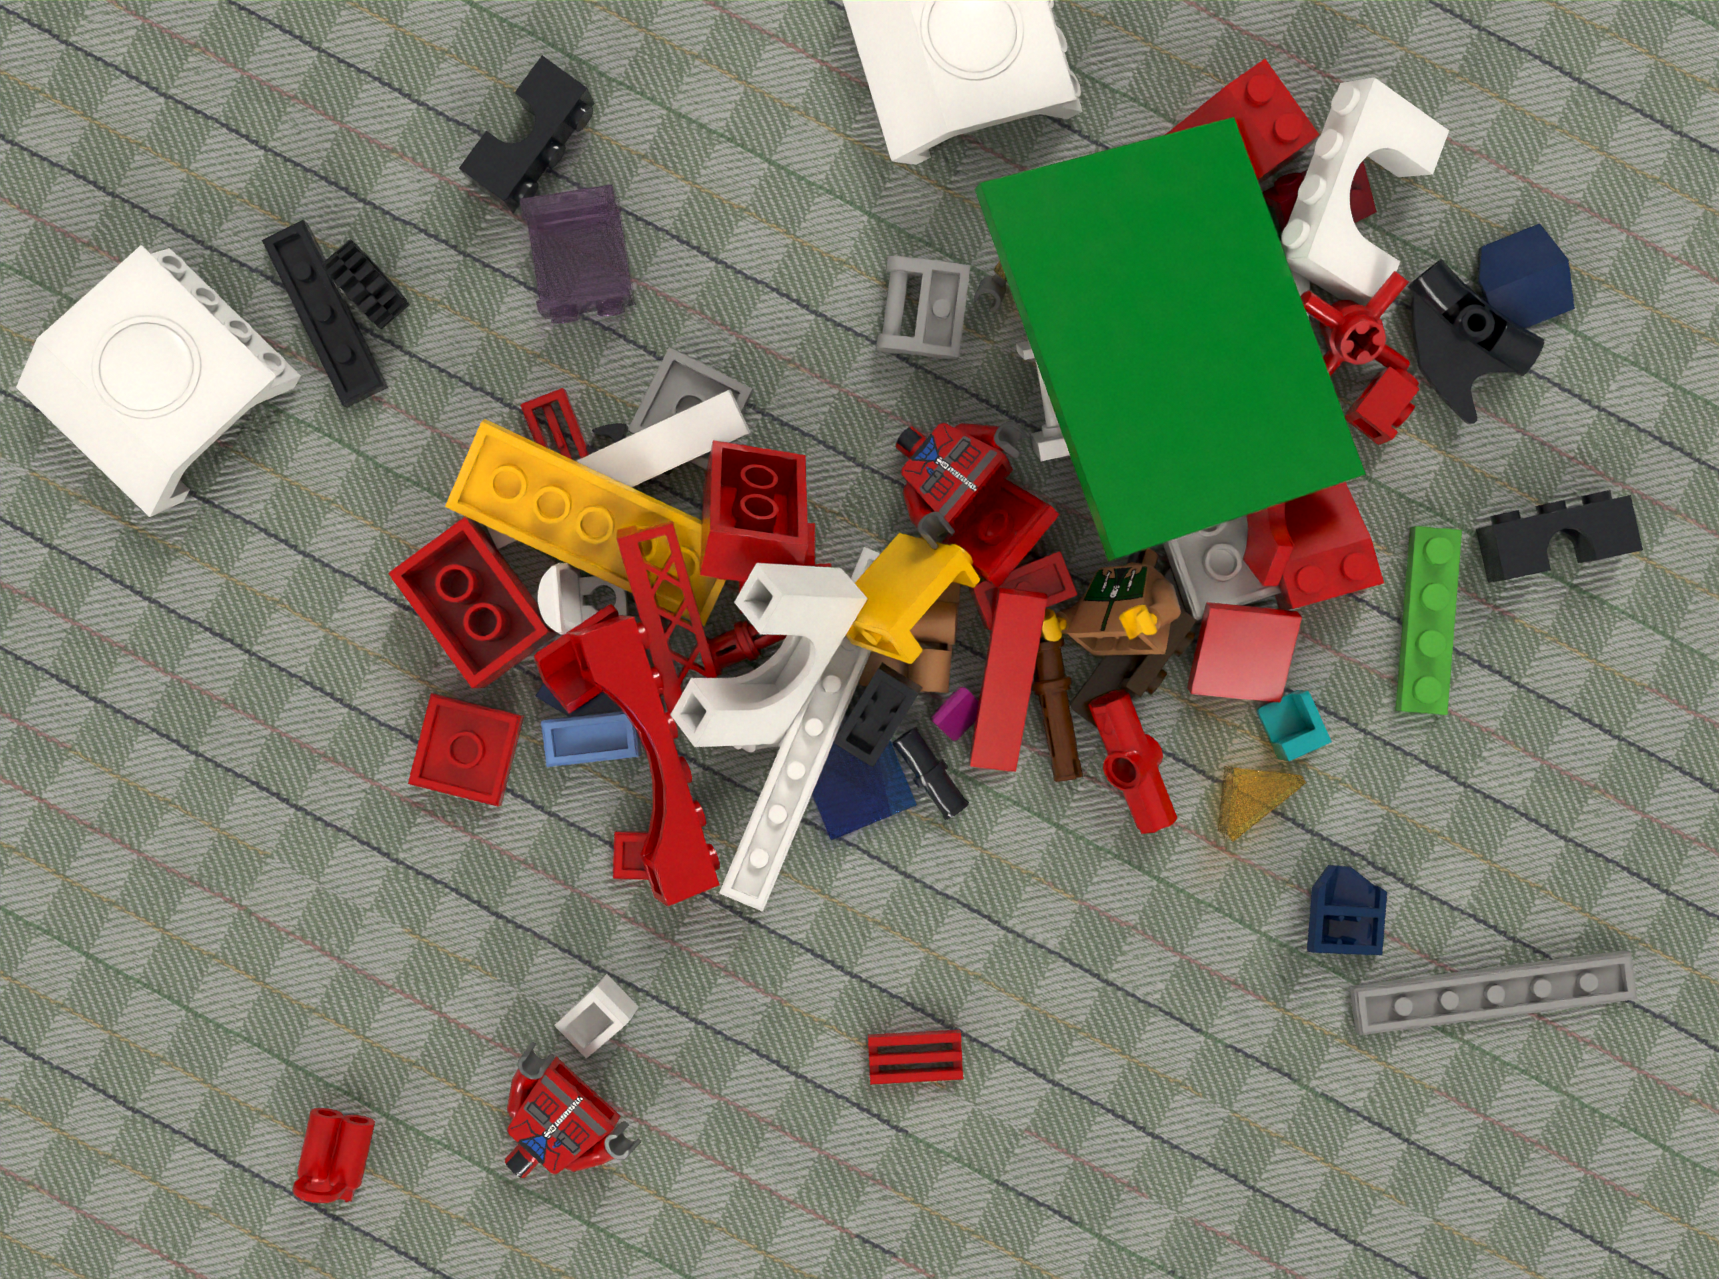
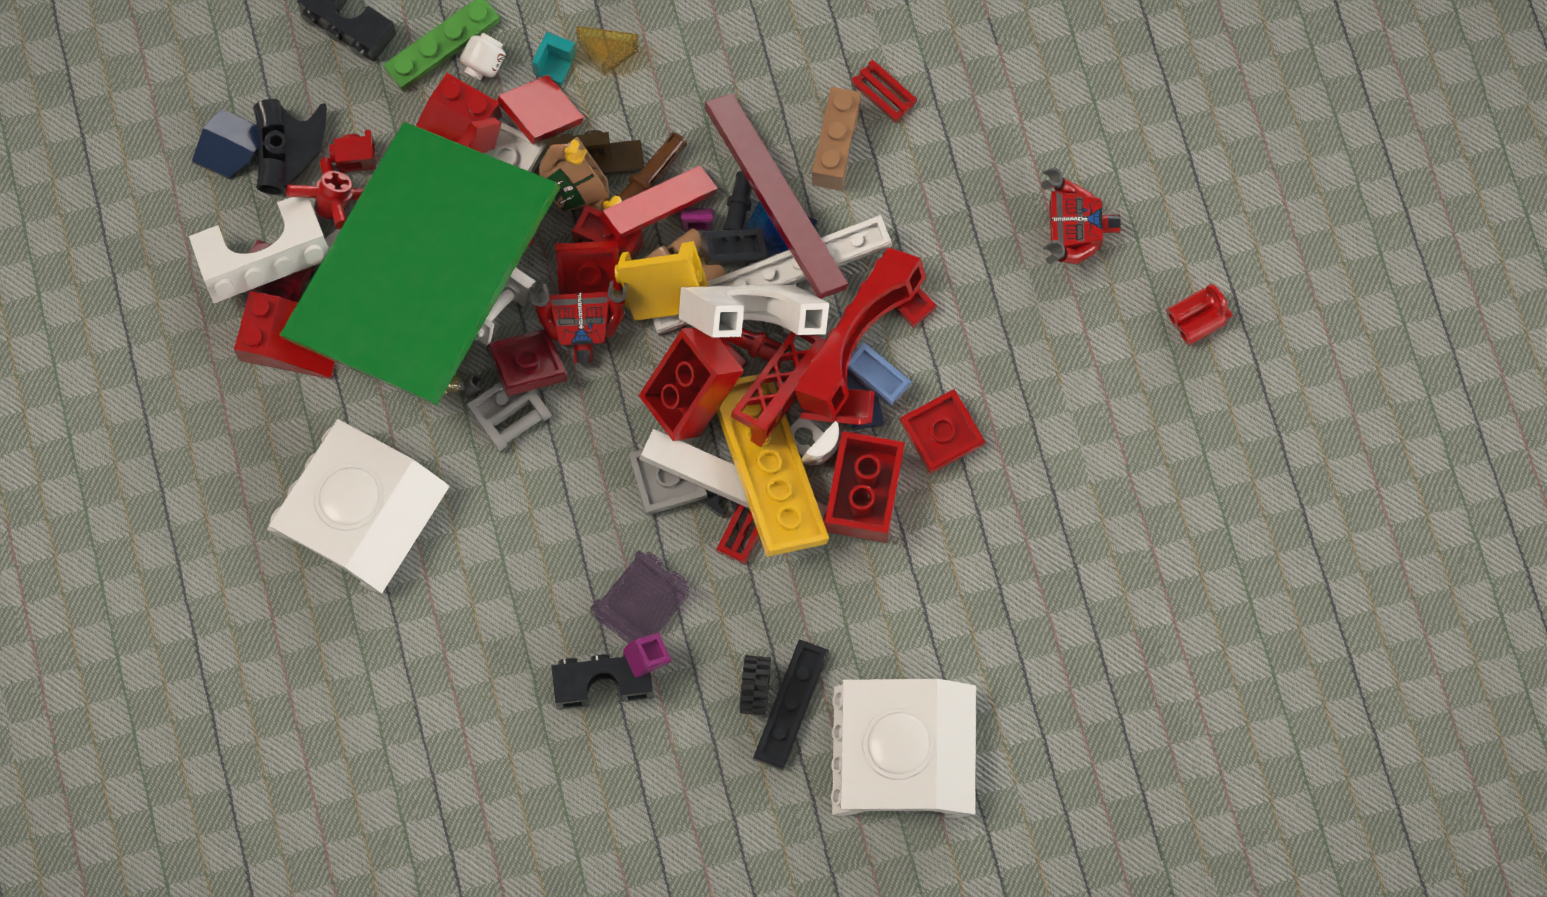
camera: 135 degrees left, 15 degrees down
white slope [554,974,639,1059] -> none
red piece [1088,689,1178,834] -> none
none -> white head [460,32,506,80]
none -> dark red tile [487,329,567,397]
none -> magenta slope [623,632,672,677]
none -> tile [704,93,848,299]
none -> medium nougat arch [812,87,861,191]

